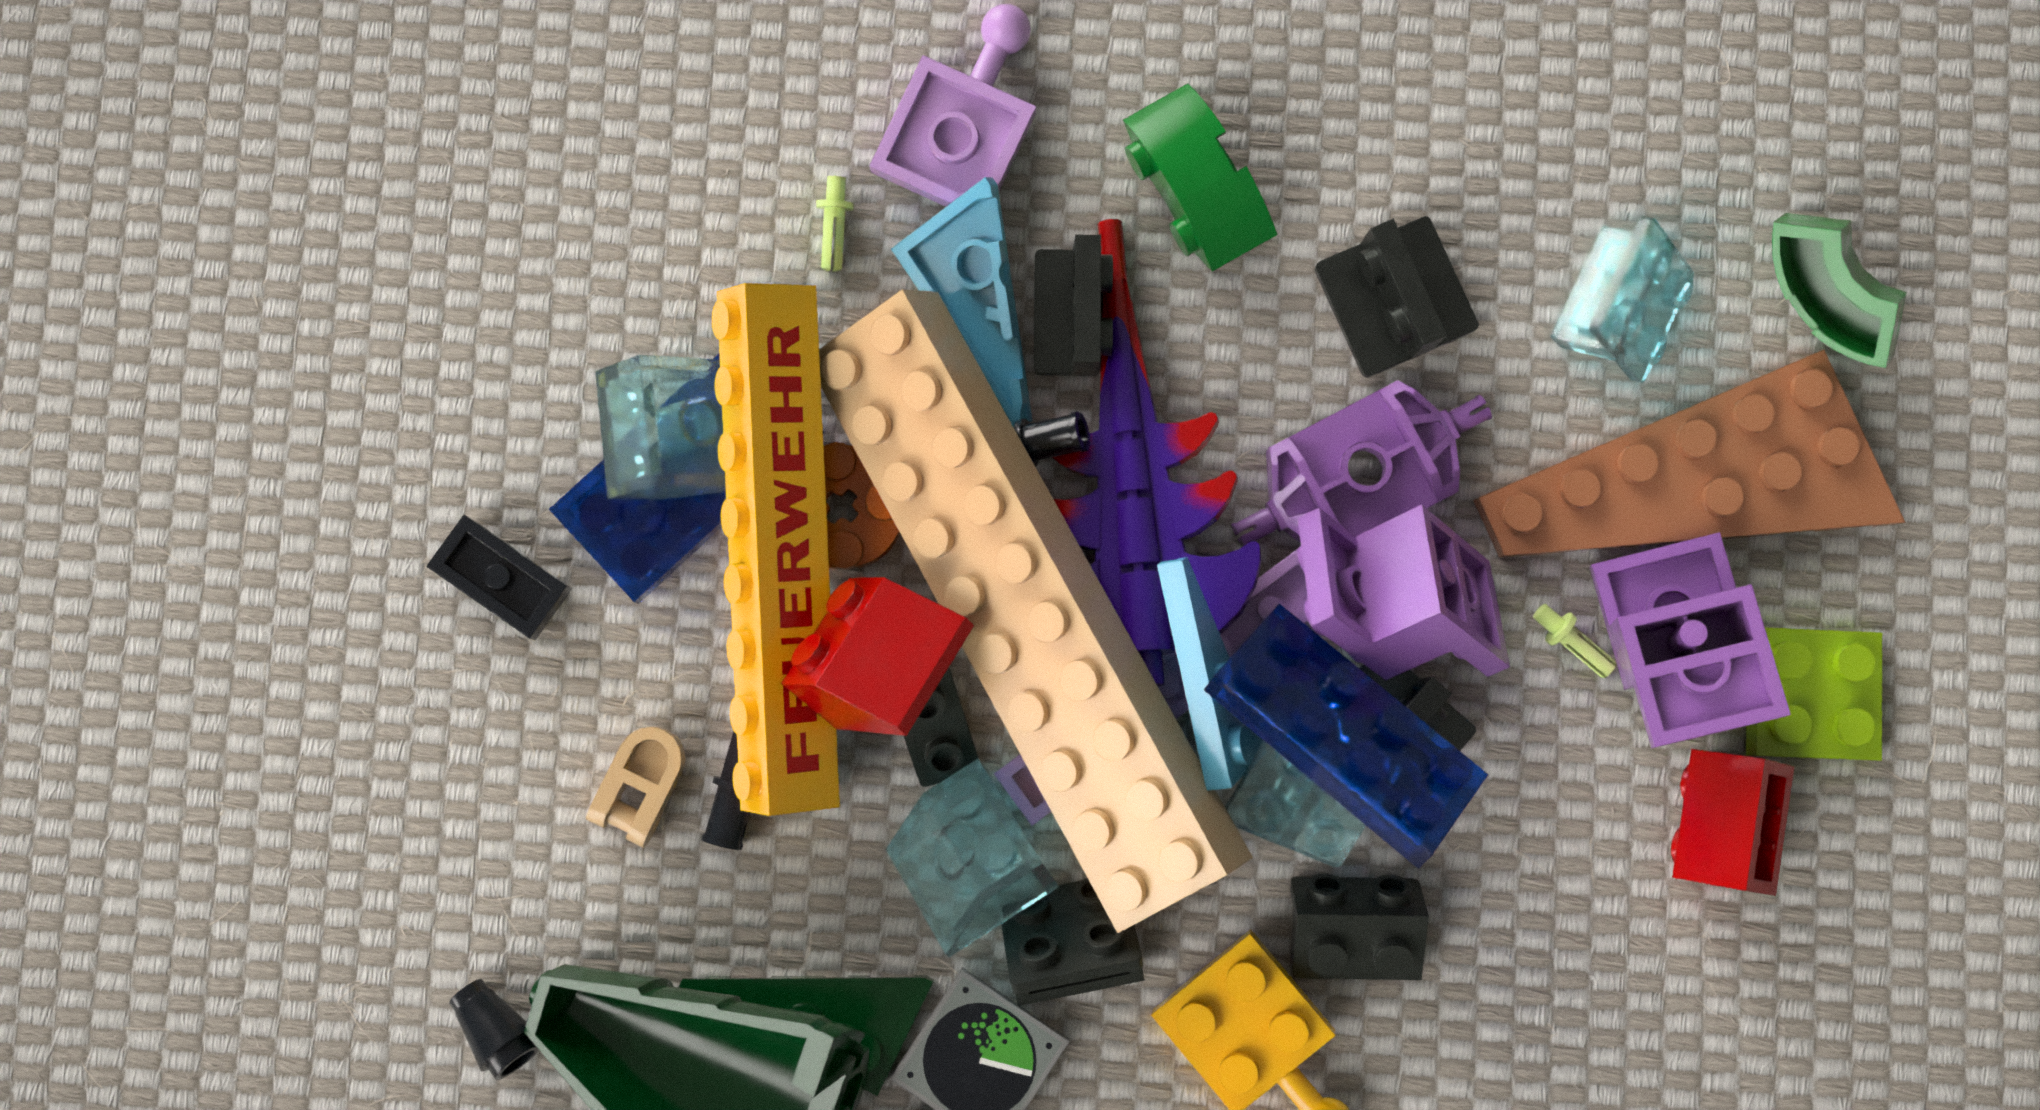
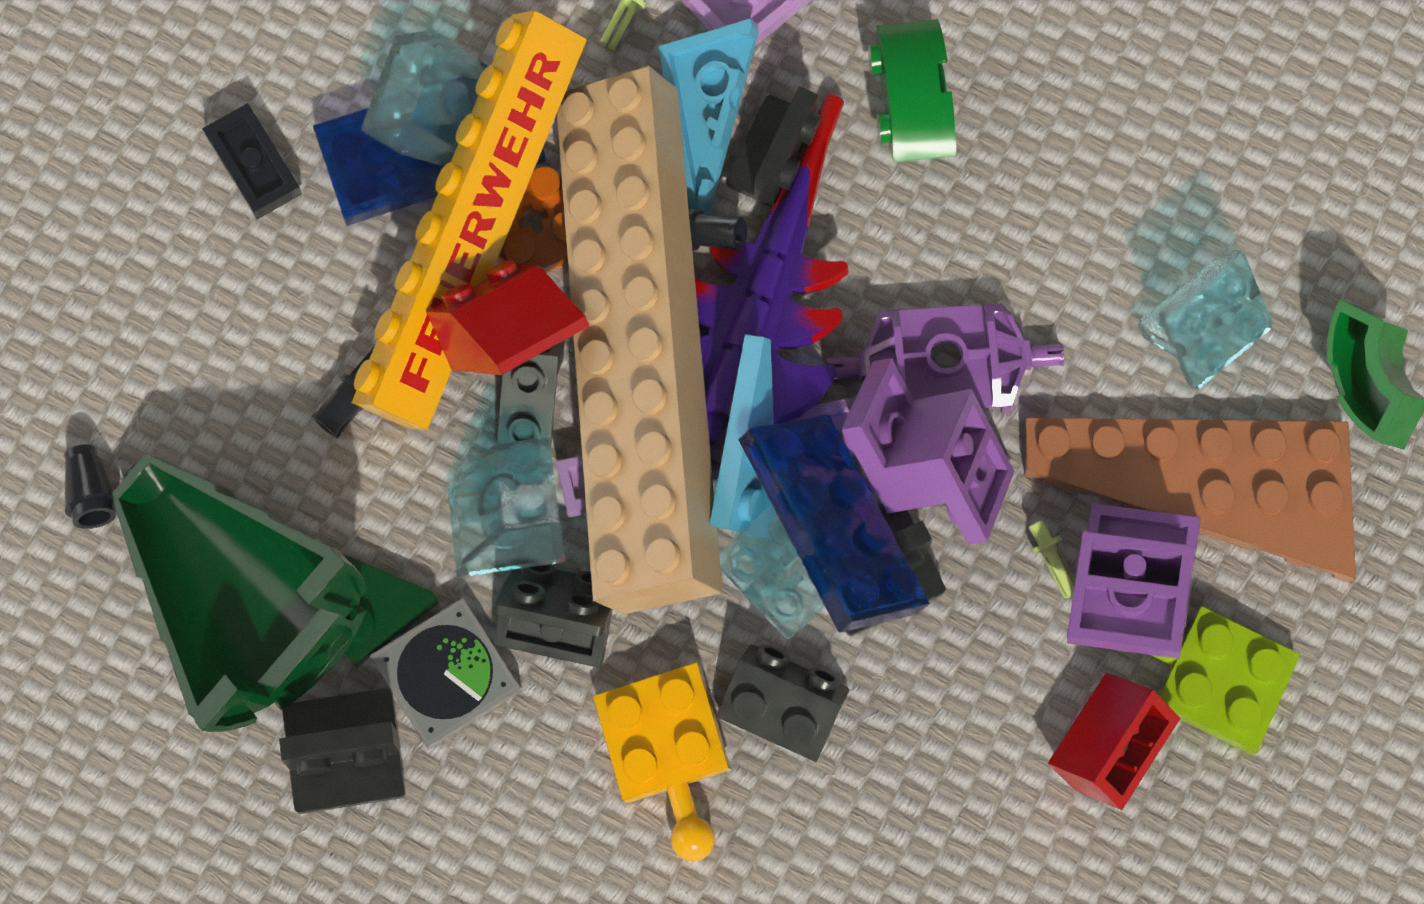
camera: 20 degrees right, 10 degrees down
tan plate [586,727,686,848] -> none
pearl dark grey bracket [1314,216,1479,378] -> none

